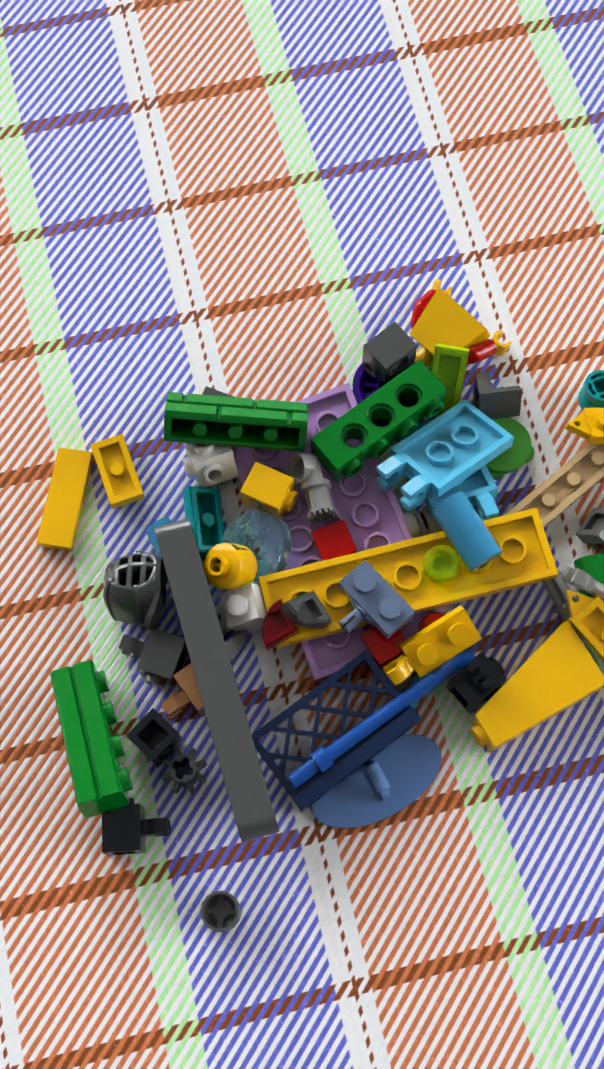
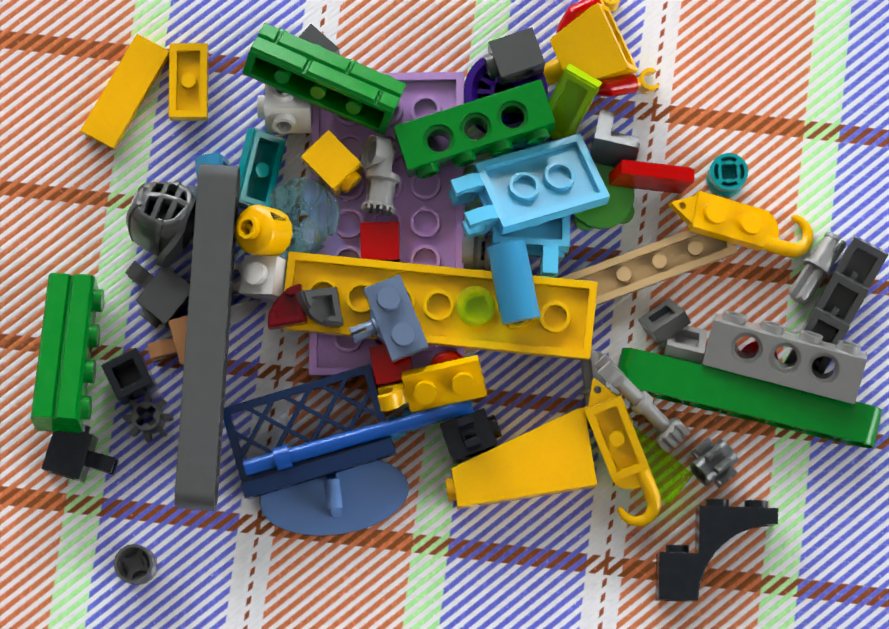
camera: 20 degrees right, 10 degrees up
none -> red tile [609,160,694,194]

